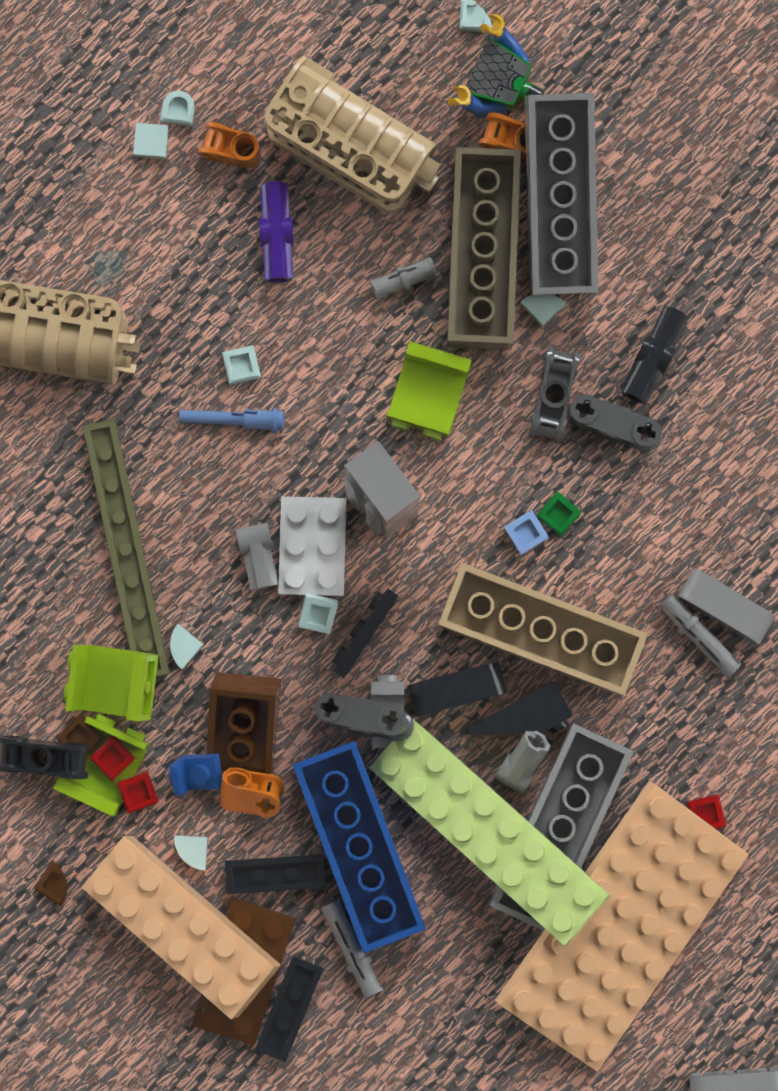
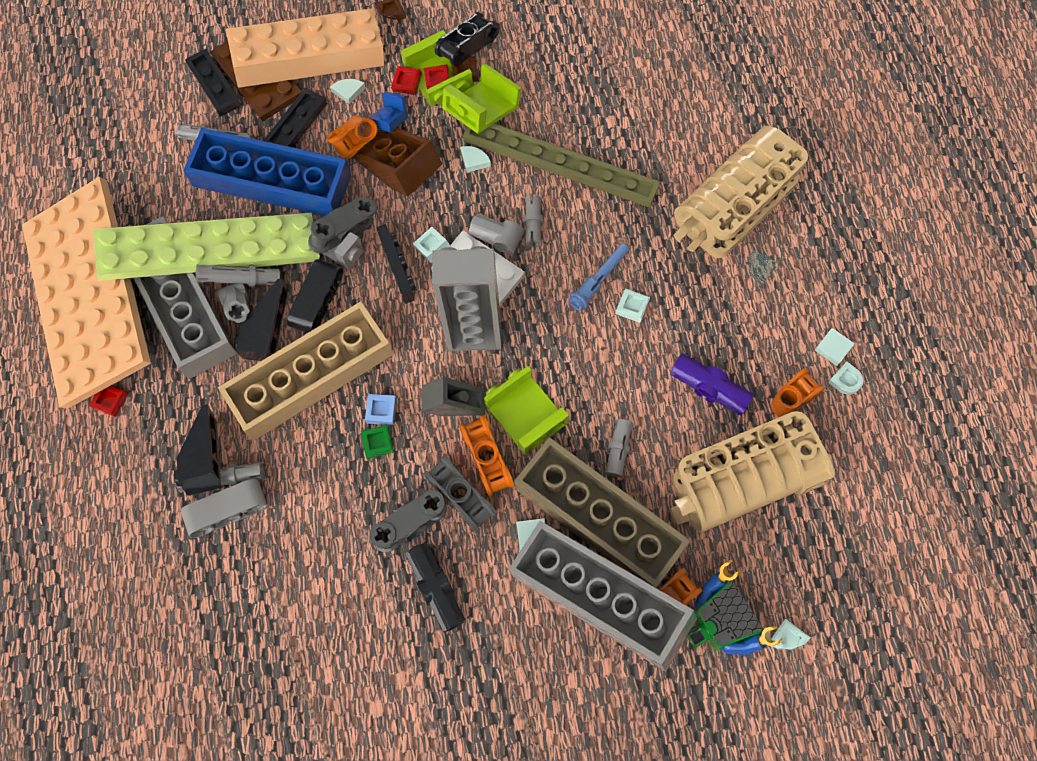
camera: 130 degrees right, 15 degrees down
none -> black slope [174,404,222,496]
none -> light grey pin [196,264,280,287]
none -> dark grey slope [422,377,485,417]
none -> orange piece [458,414,515,498]
none -> light grey pin [523,194,543,247]

